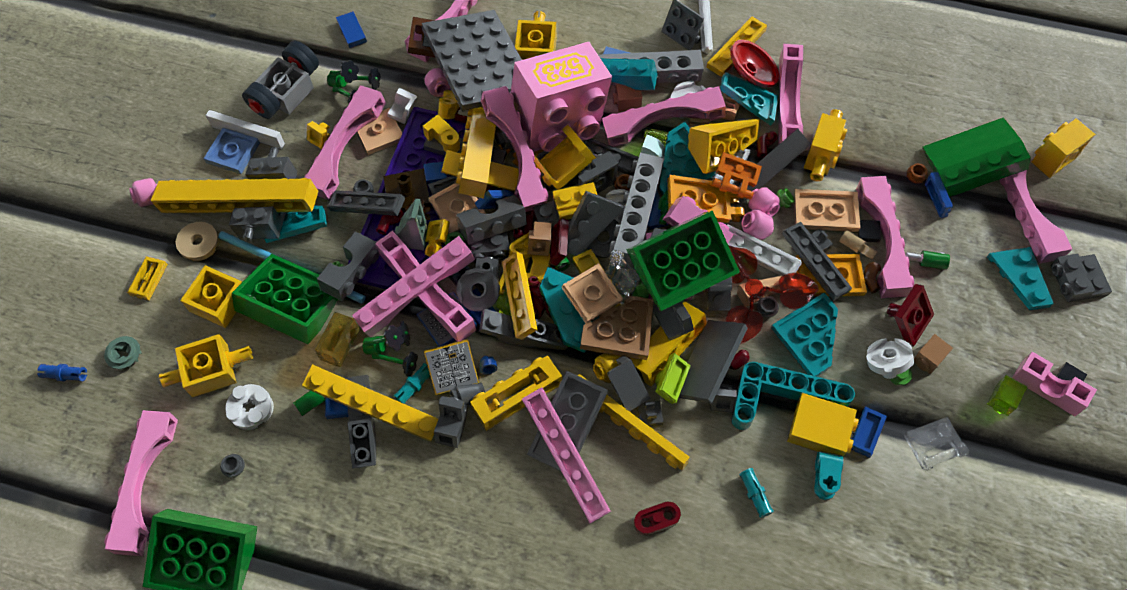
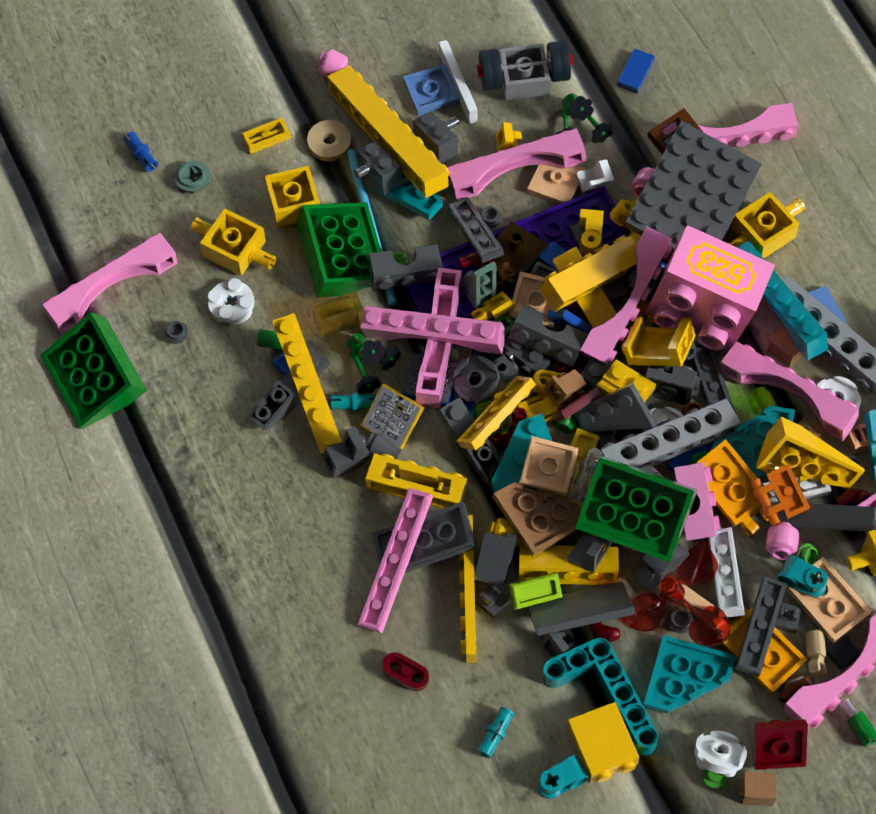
camera: 50 degrees right, 0 degrees up
hinge [479,356,498,375] -> none
light aqua brick [641,135,665,158] -> none
bright pink head [741,210,774,240] -> none
blue tile [851,406,887,458] -> none
none -> teal piece [777,555,828,598]

